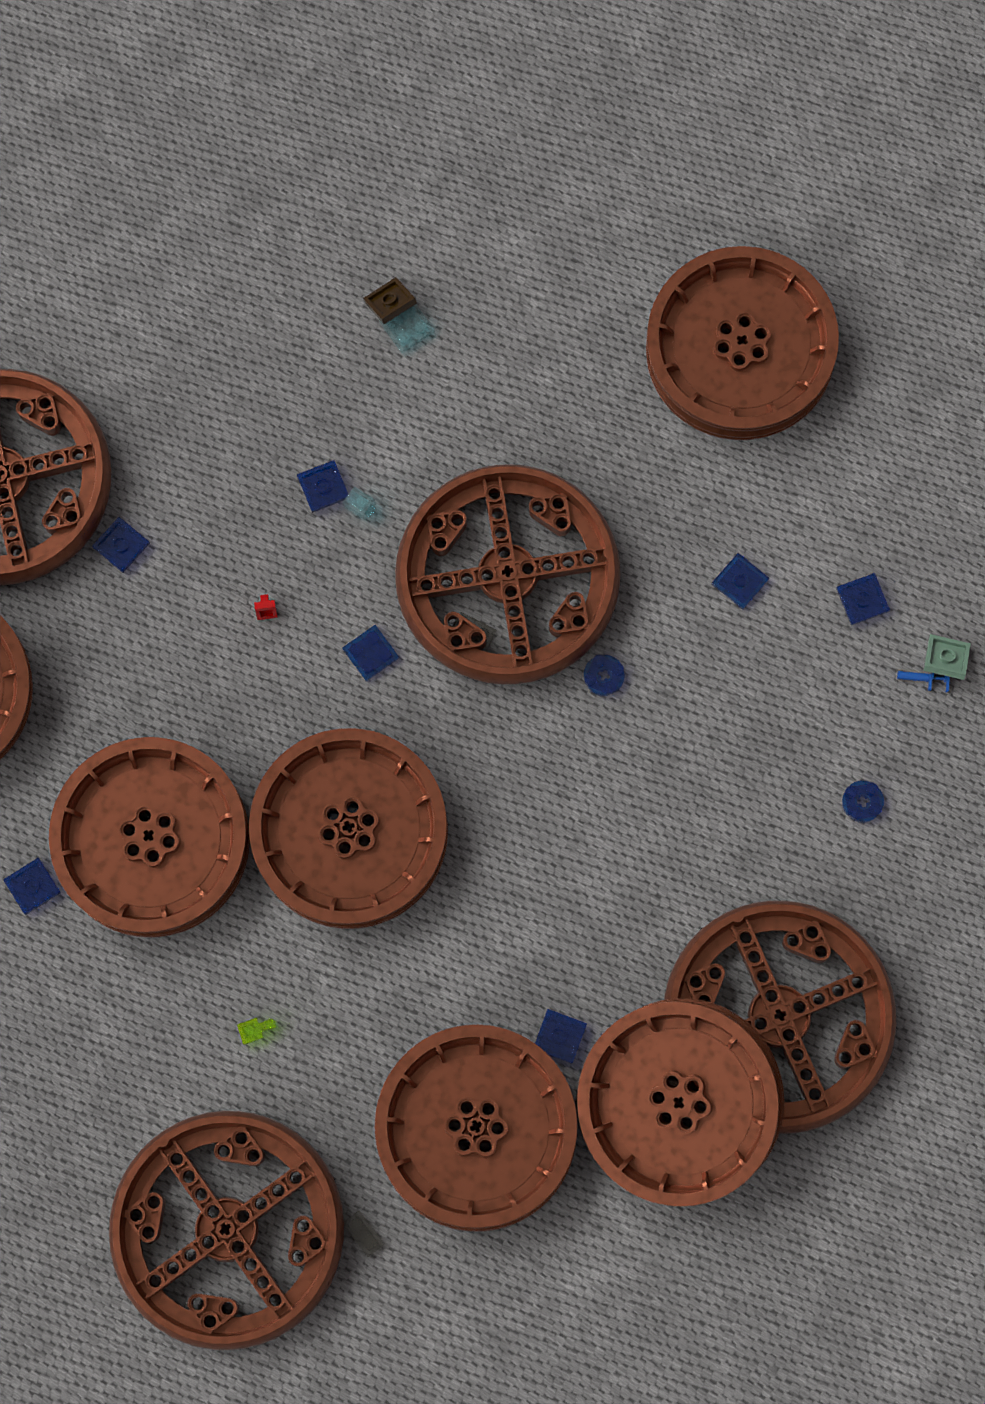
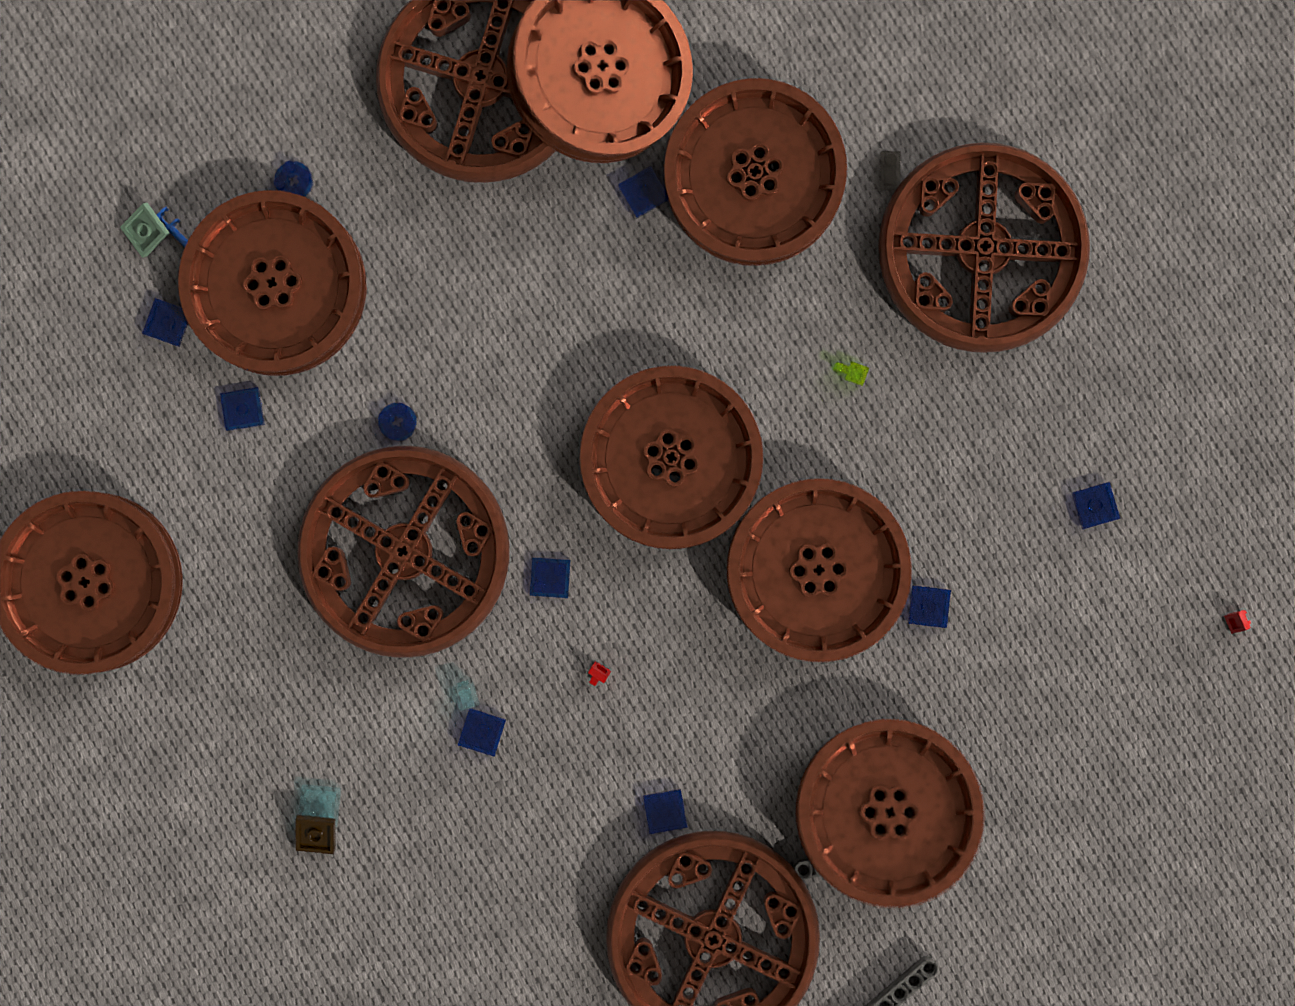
camera: 145 degrees left, 10 degrees up
none -> copper wheel [178,190,367,376]

